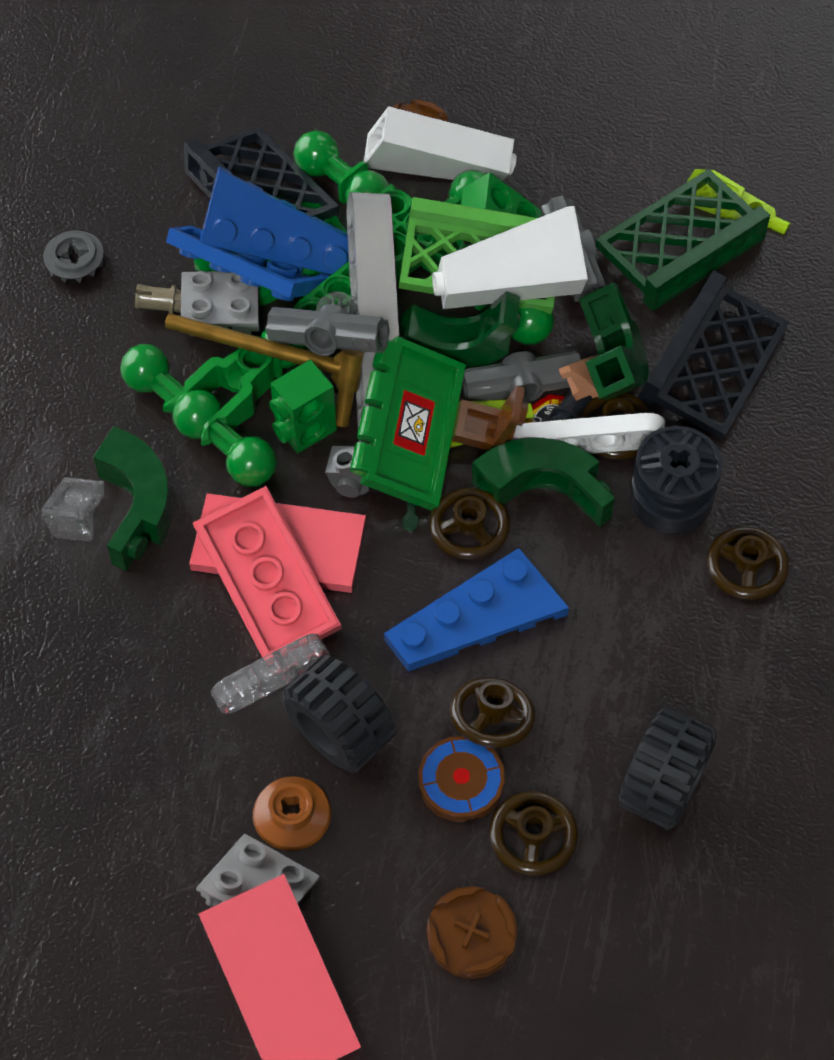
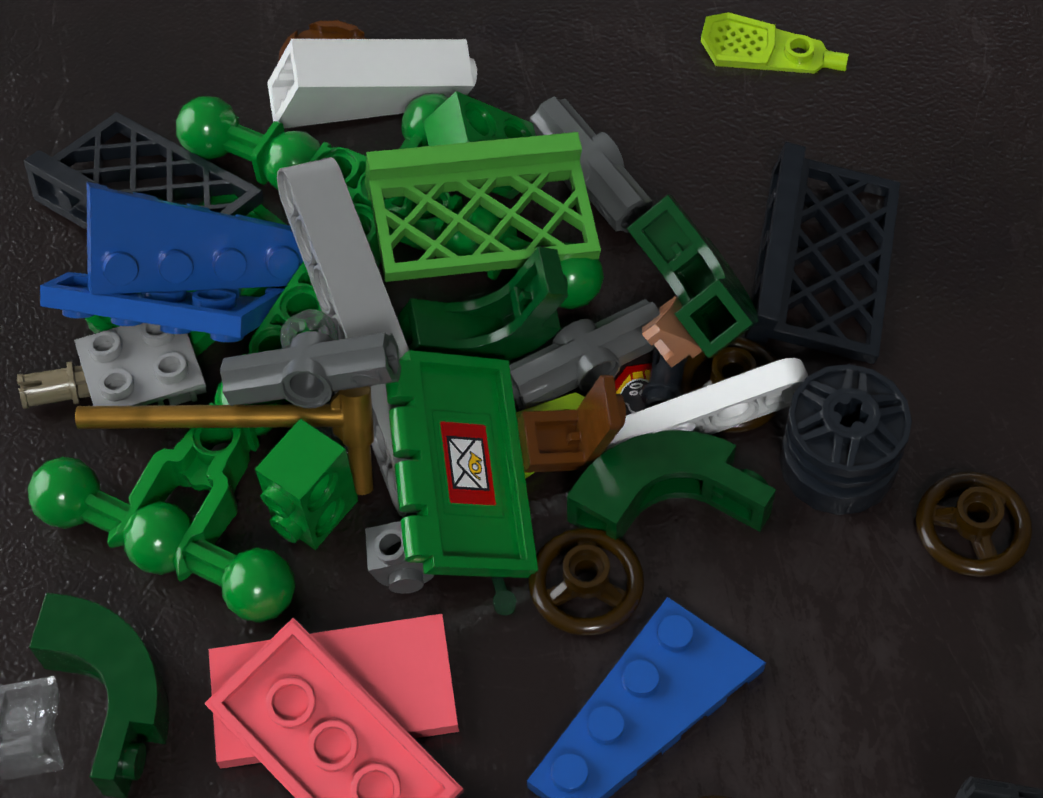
camera: 15 degrees left, 0 degrees up
white slope [432,206,588,309] -> none
dark green fence [595,169,770,311] -> none

